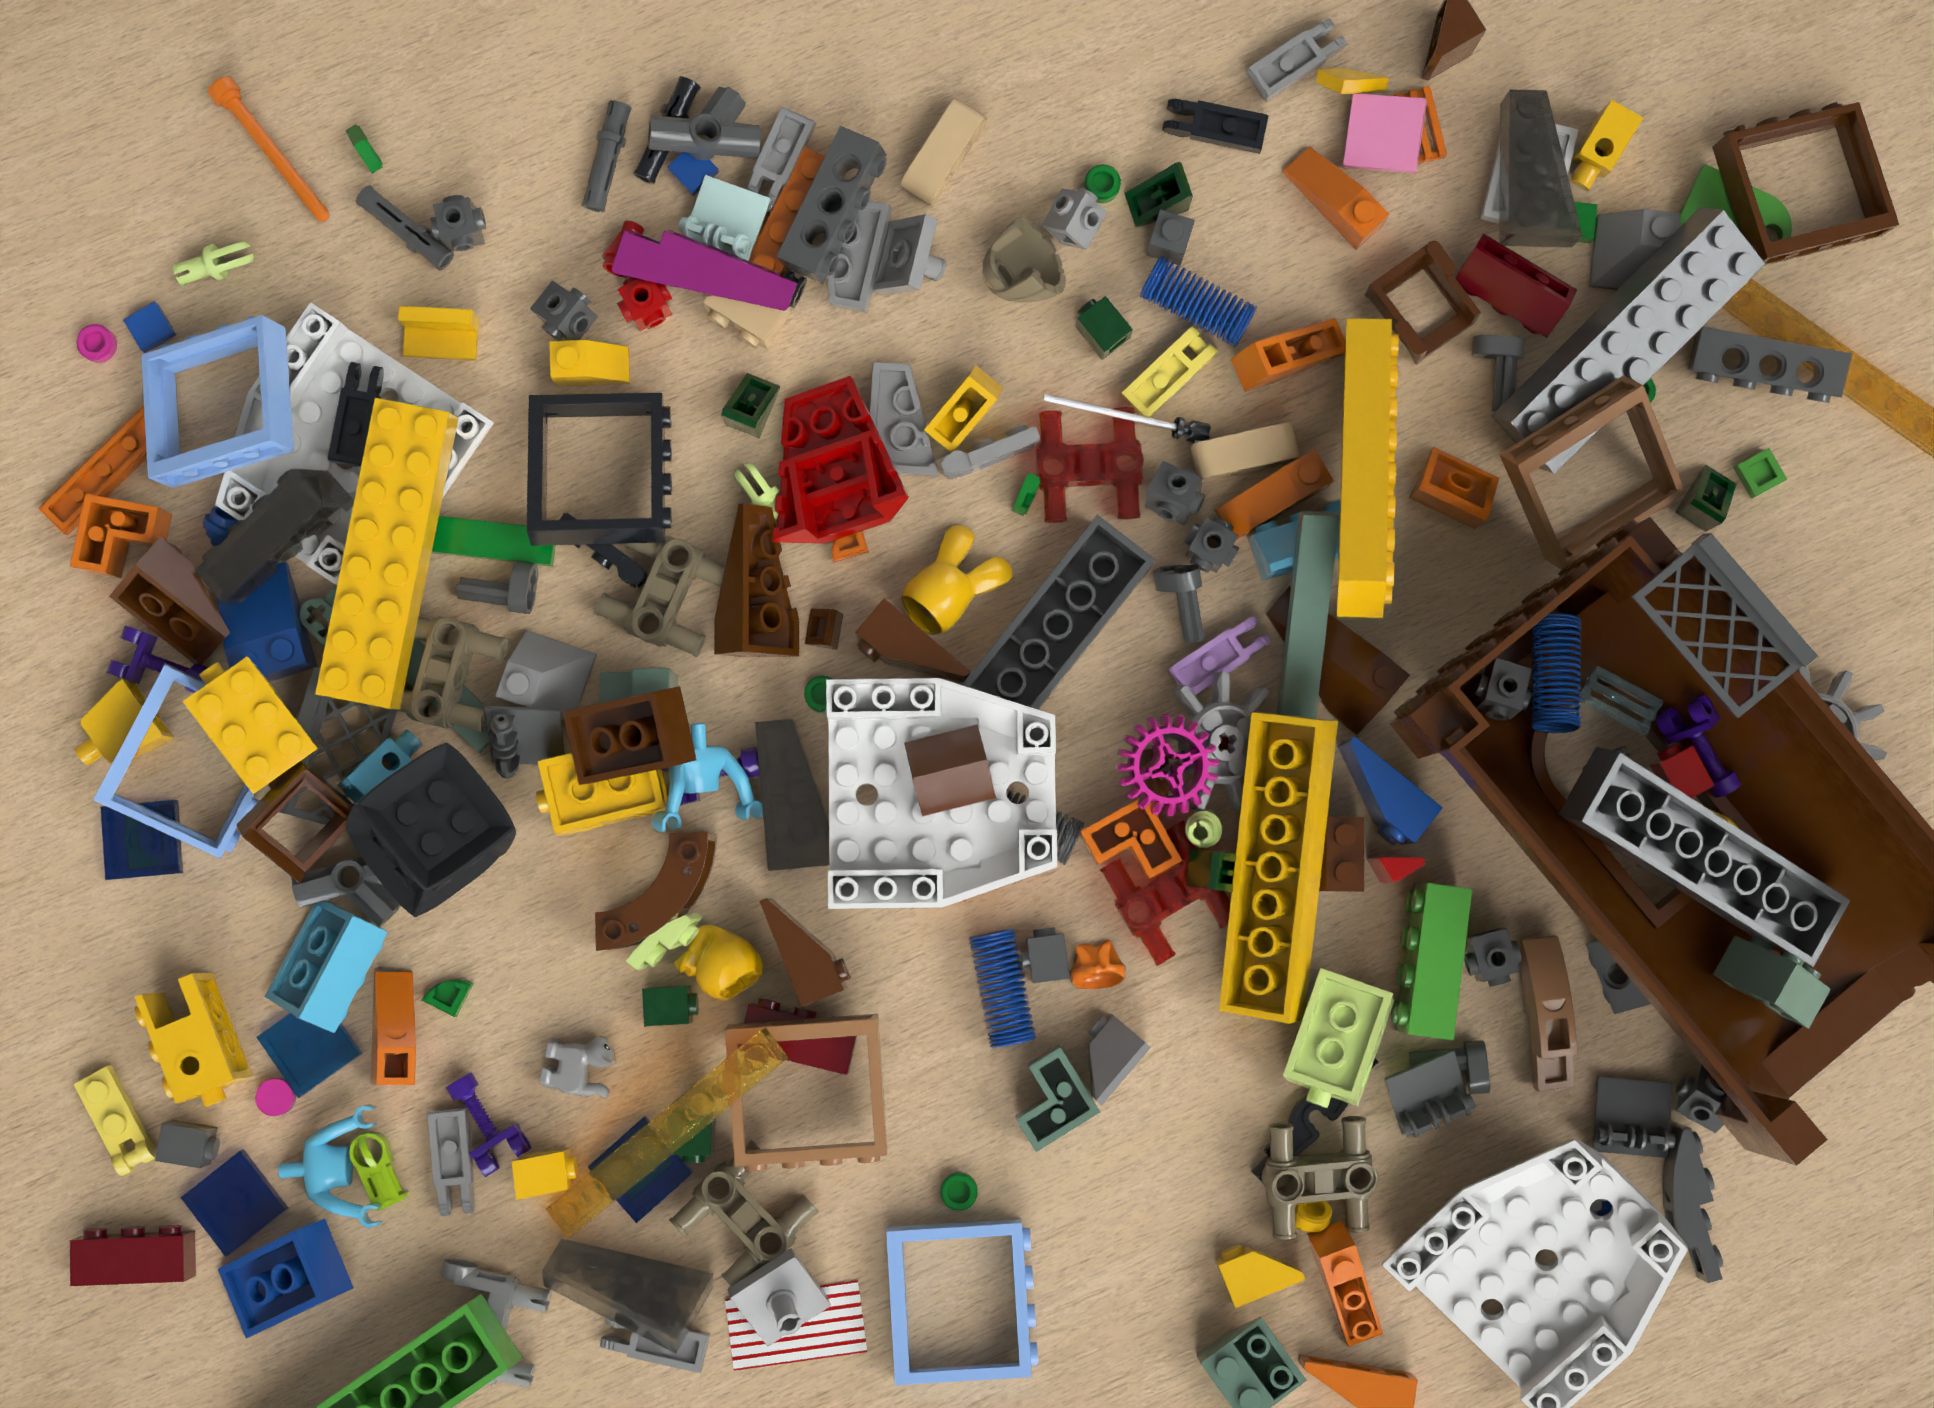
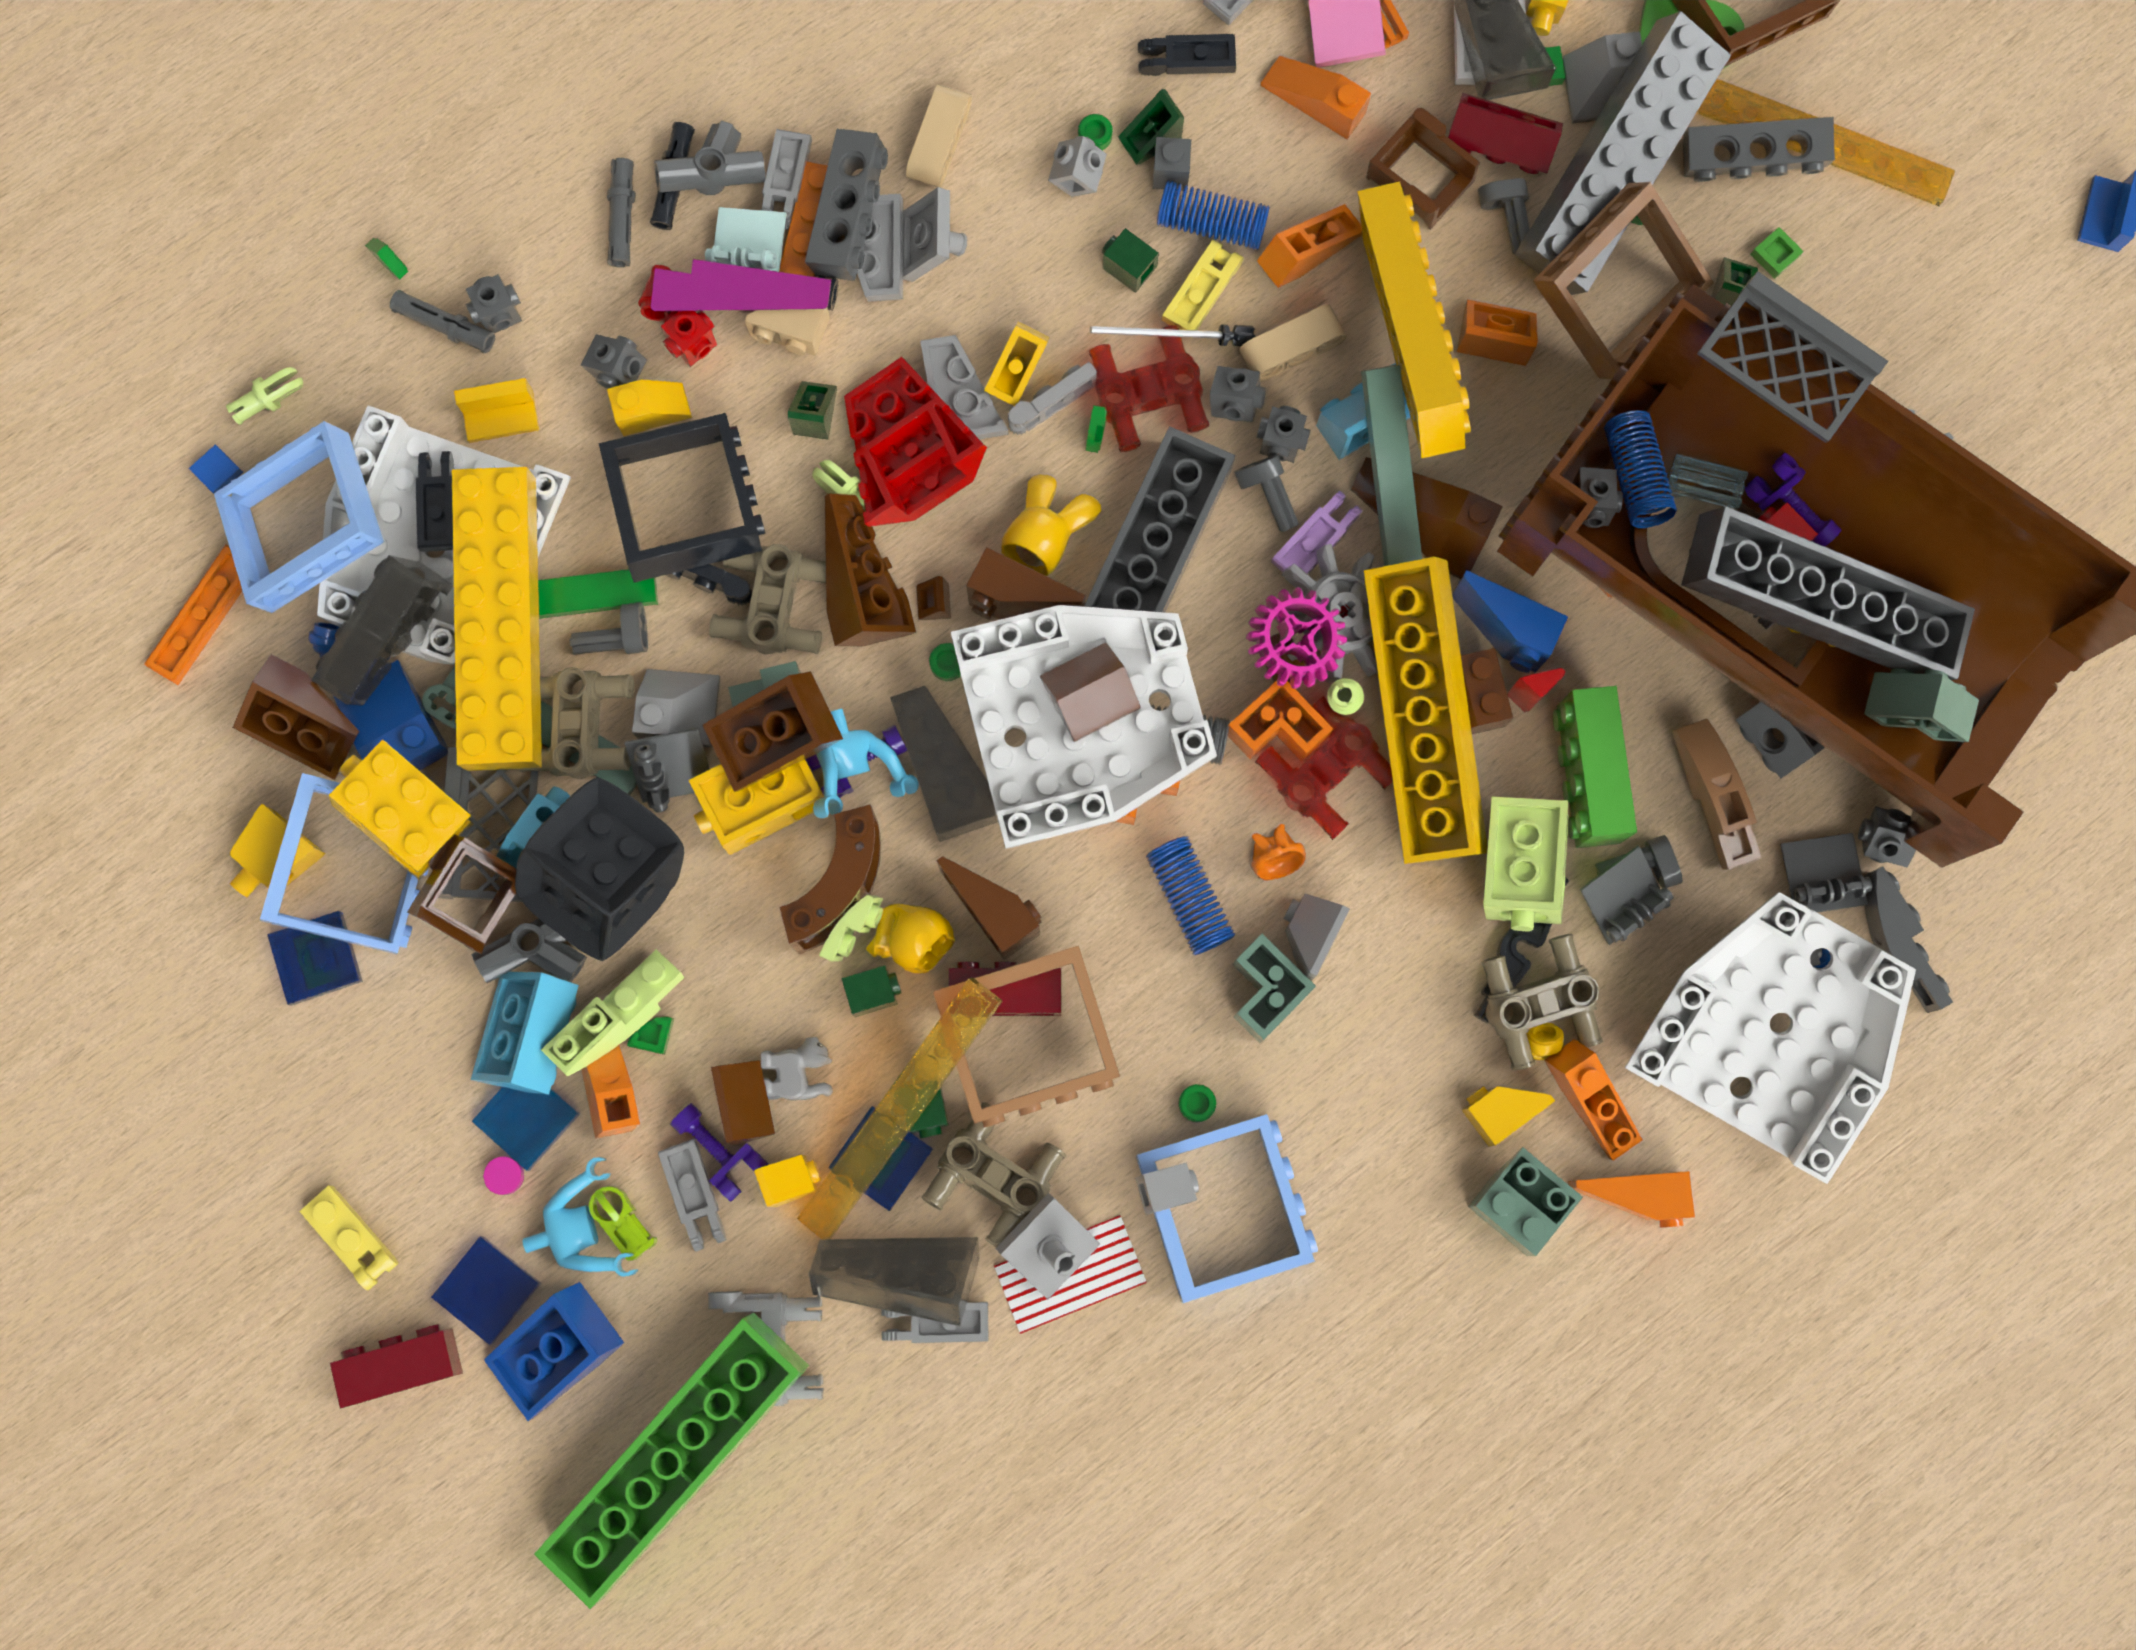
camera: 15 degrees left, 5 degrees down
orange brick [70,494,172,579] -> none
dark pink tile [76,324,117,363] -> none
dark purple bar [106,625,209,693] -> none
yellow torso [134,972,253,1108] -> none
dark grey brick [155,1120,220,1168] -> none
orange piece [207,76,329,222] -> none
blue tile [667,152,719,196] -> none
orange tile [832,531,869,563] -> none
dark tan hair [982,217,1066,303] -> none
dark grey brick [1020,927,1070,983] -> none
dark green slope [1186,848,1236,892] -> none
orange slope [1215,449,1334,540] -> none
dark grey brick [1464,928,1522,987] -> none
none -> yellowish green slope [541,949,684,1076]
none -> reddish brown slope [711,1060,775,1146]
none -> light grey brick [1135,1162,1199,1215]

